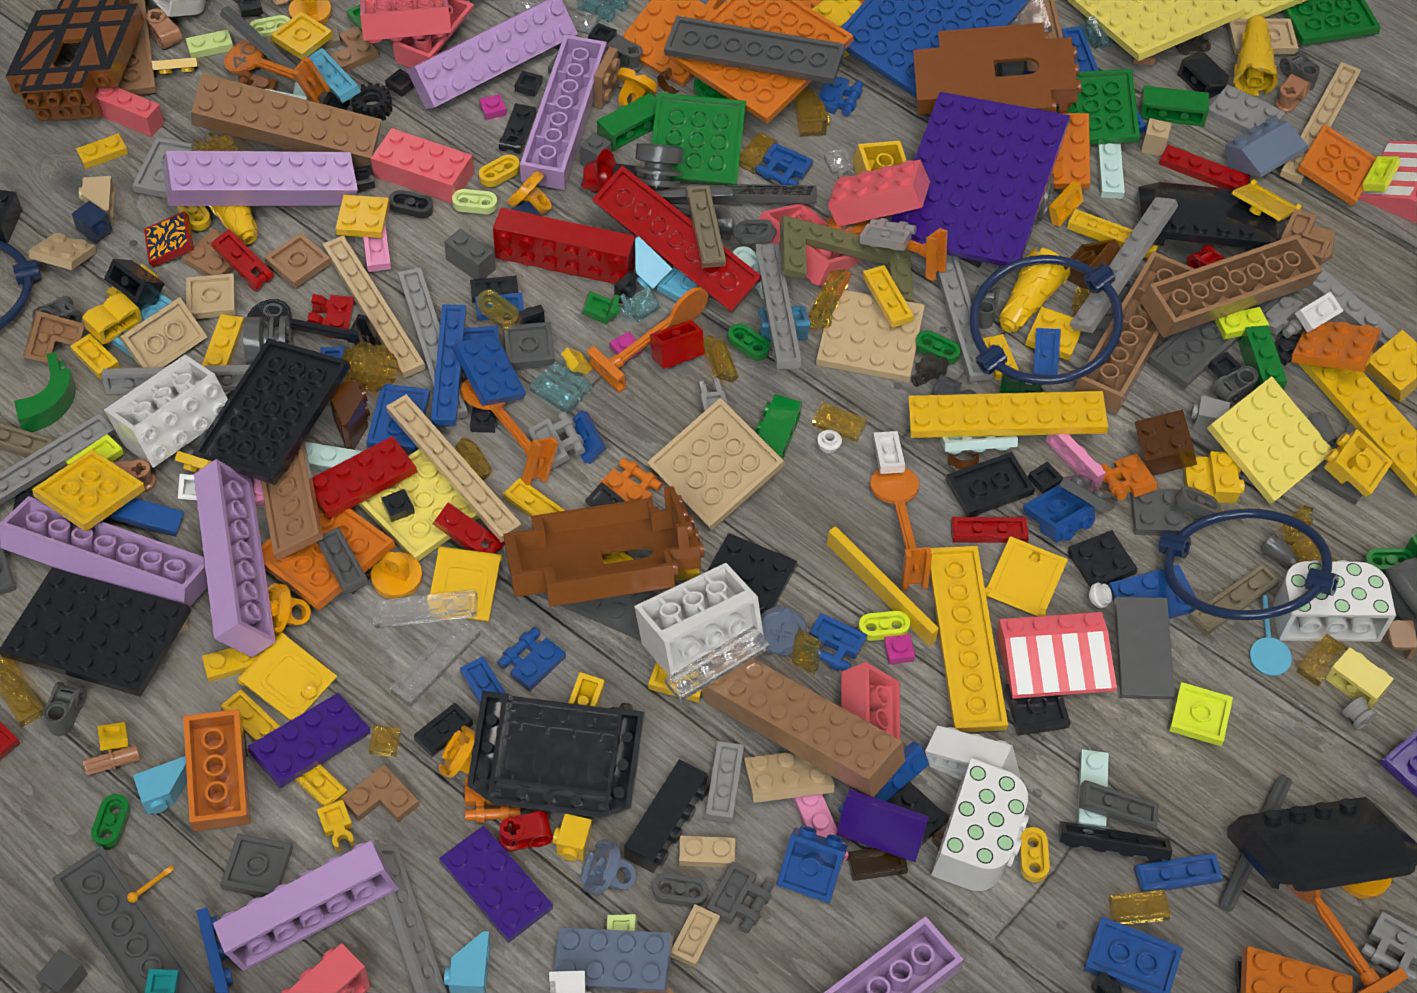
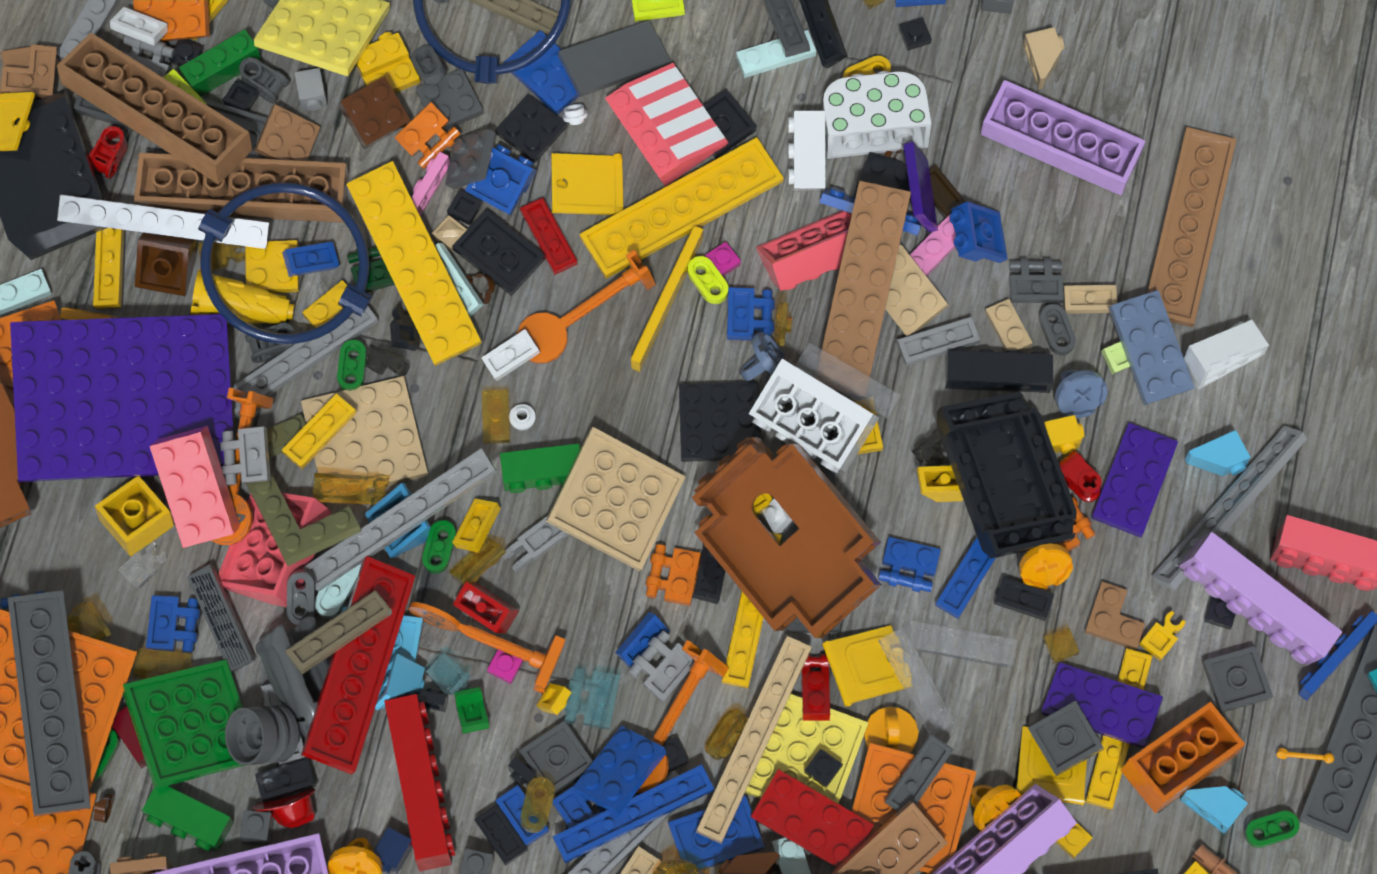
camera: 115 degrees left, 15 degrees up
light orange tile [616,68,658,107] -> none
none -> medium nougat plate [254,104,320,161]
none -> tan tile [432,215,467,252]
none -> yellow plate [452,498,501,553]
none -> black plate [899,18,932,51]
none -> dark grey plate [1028,701,1104,777]

